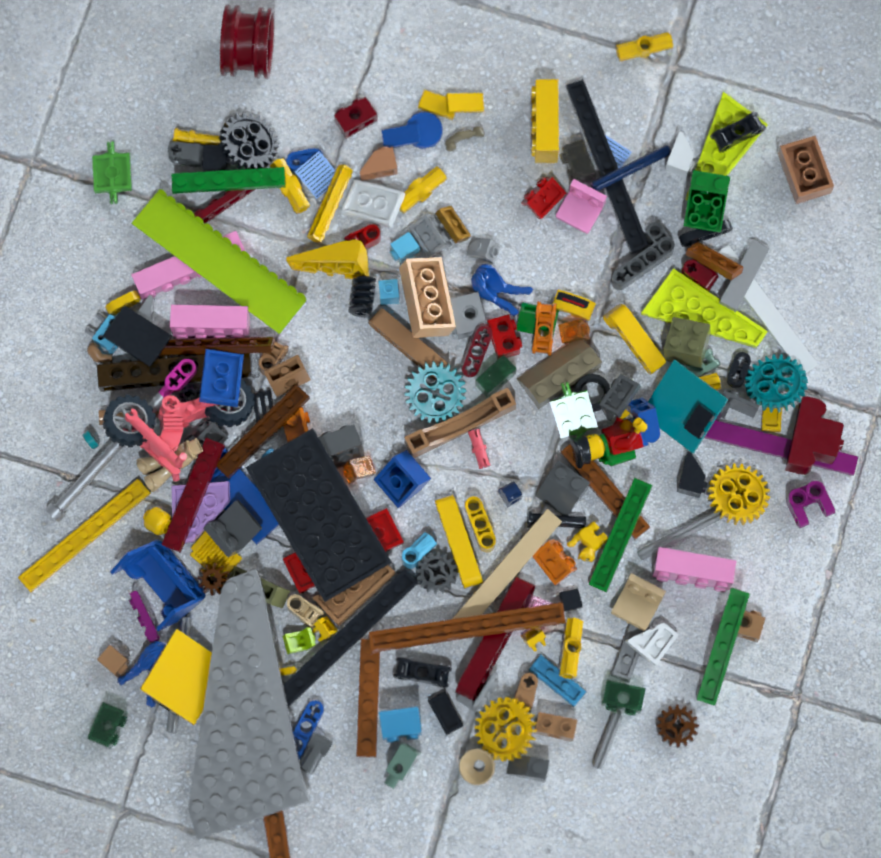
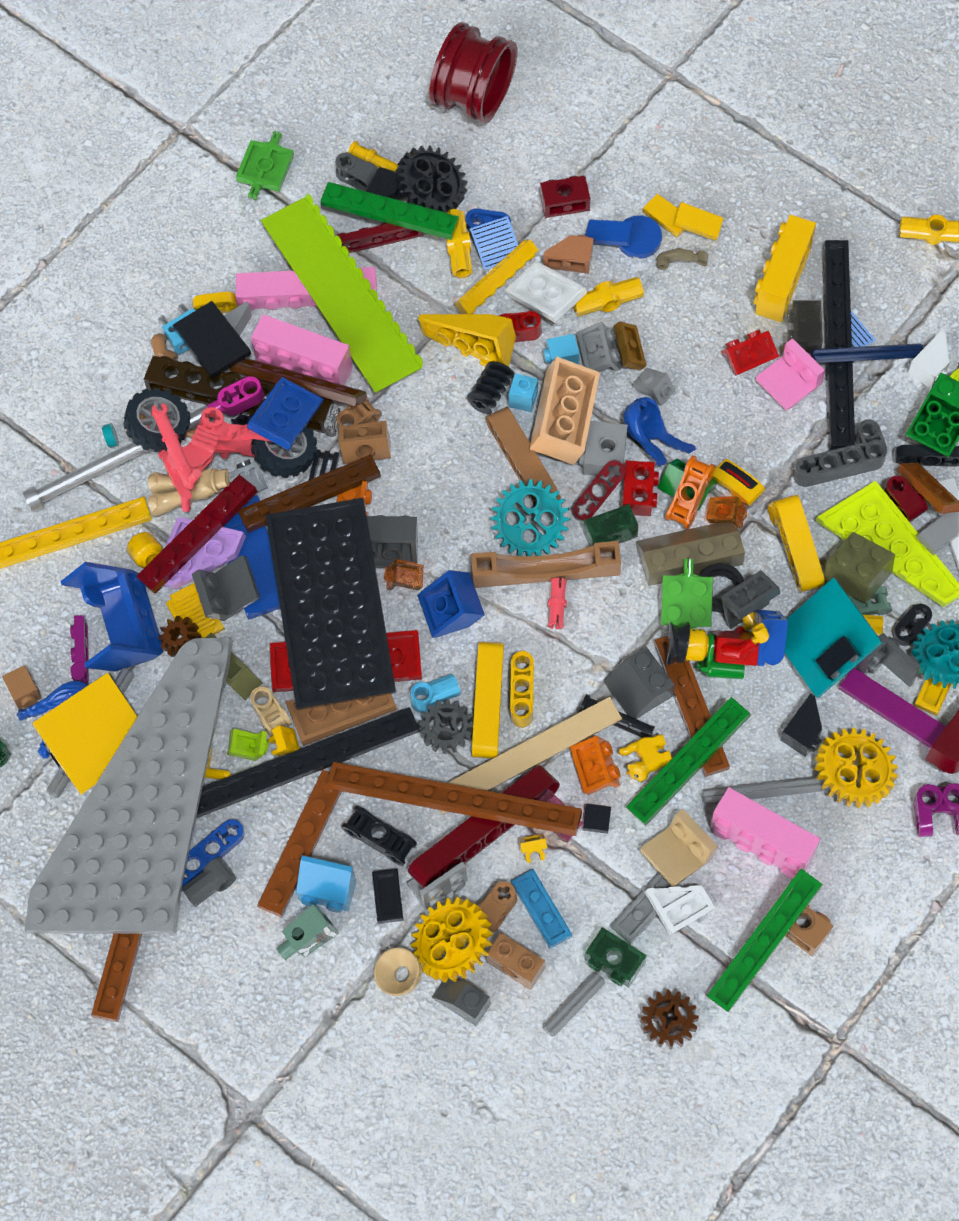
camera: 25 degrees right, 10 degrees down
dark blue leg [498,481,522,508] -> none
yellow piece [559,618,584,679] -> none

